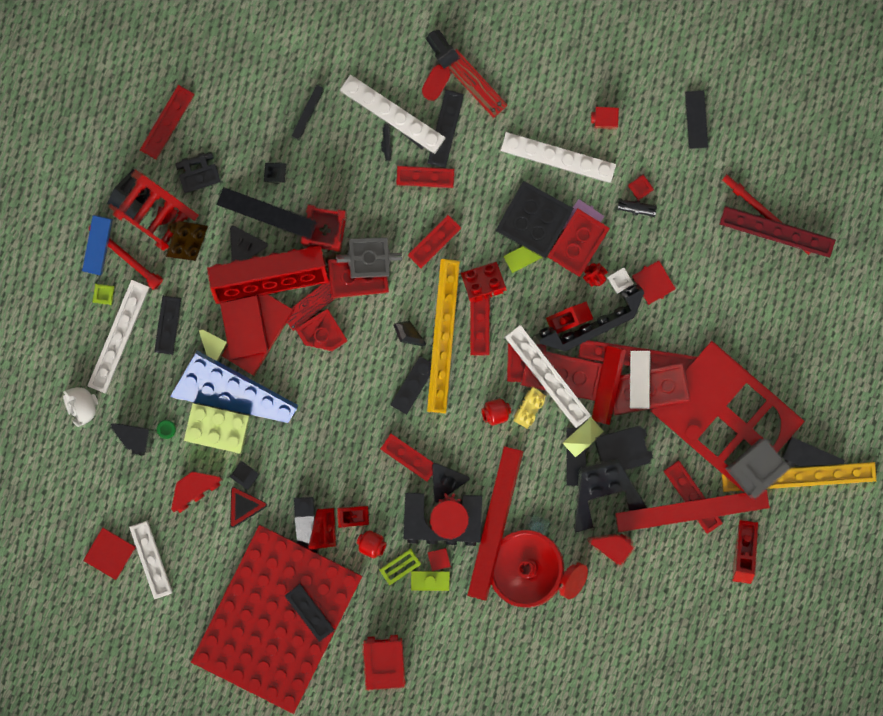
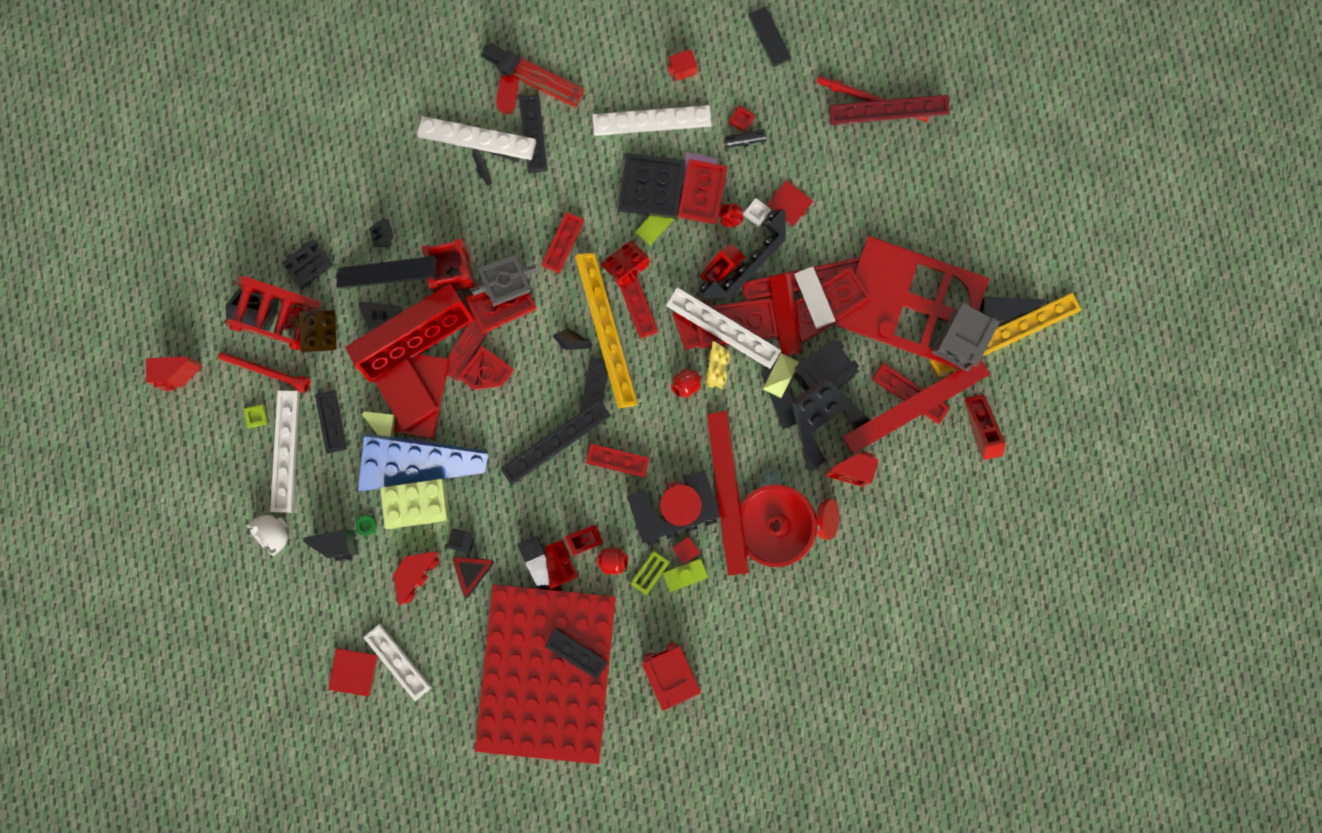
camera: 20 degrees left, 5 degrees down
blue tile [82,215,113,275] -> none
red tile [140,85,195,160] -> none
black tile [291,85,324,141] -> none
red tile [396,166,454,188] -> none
black piece [432,463,470,503] -> none
none -> red slope [146,357,202,391]
none -> black tile [500,399,611,485]

